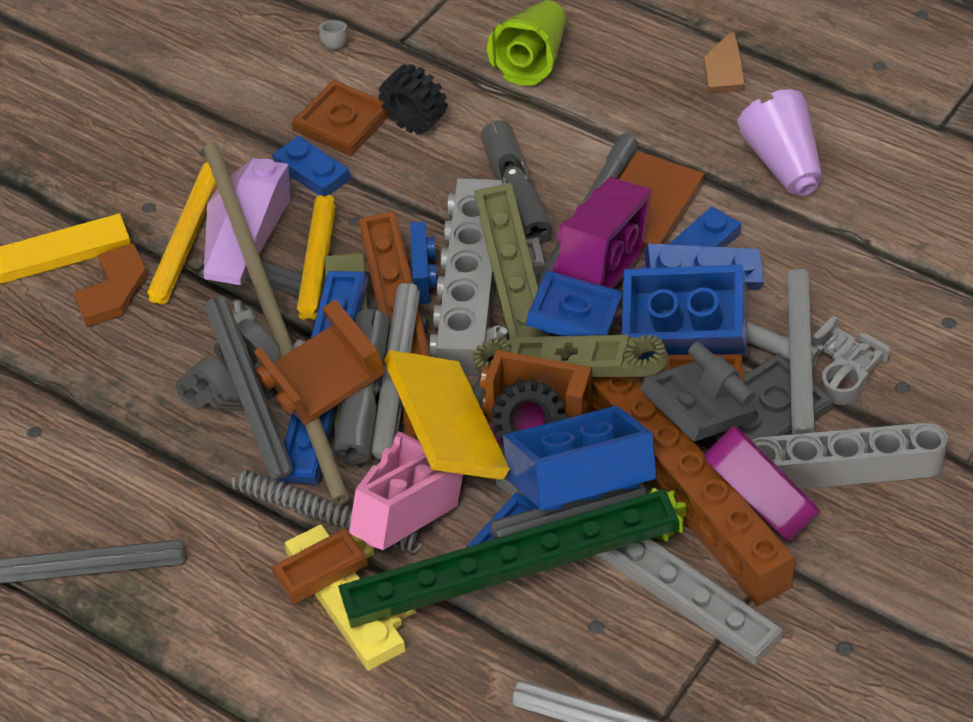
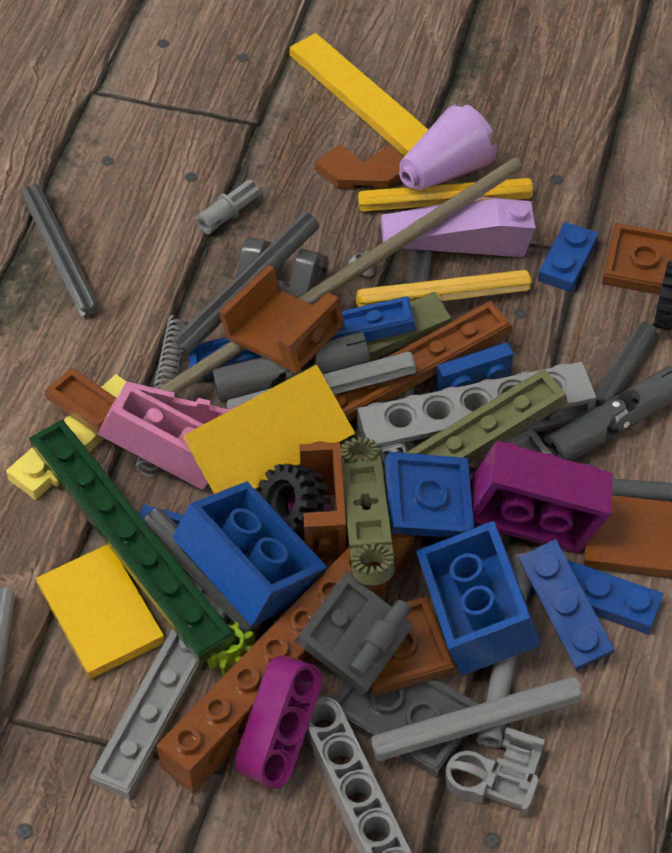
camera: 70 degrees right, 5 degrees up
none -> yellow tile [36,545,165,680]
none -> light grey axle [195,180,260,234]
none -> lavender cone [399,103,497,190]
none -> dark grey axle [594,321,658,407]

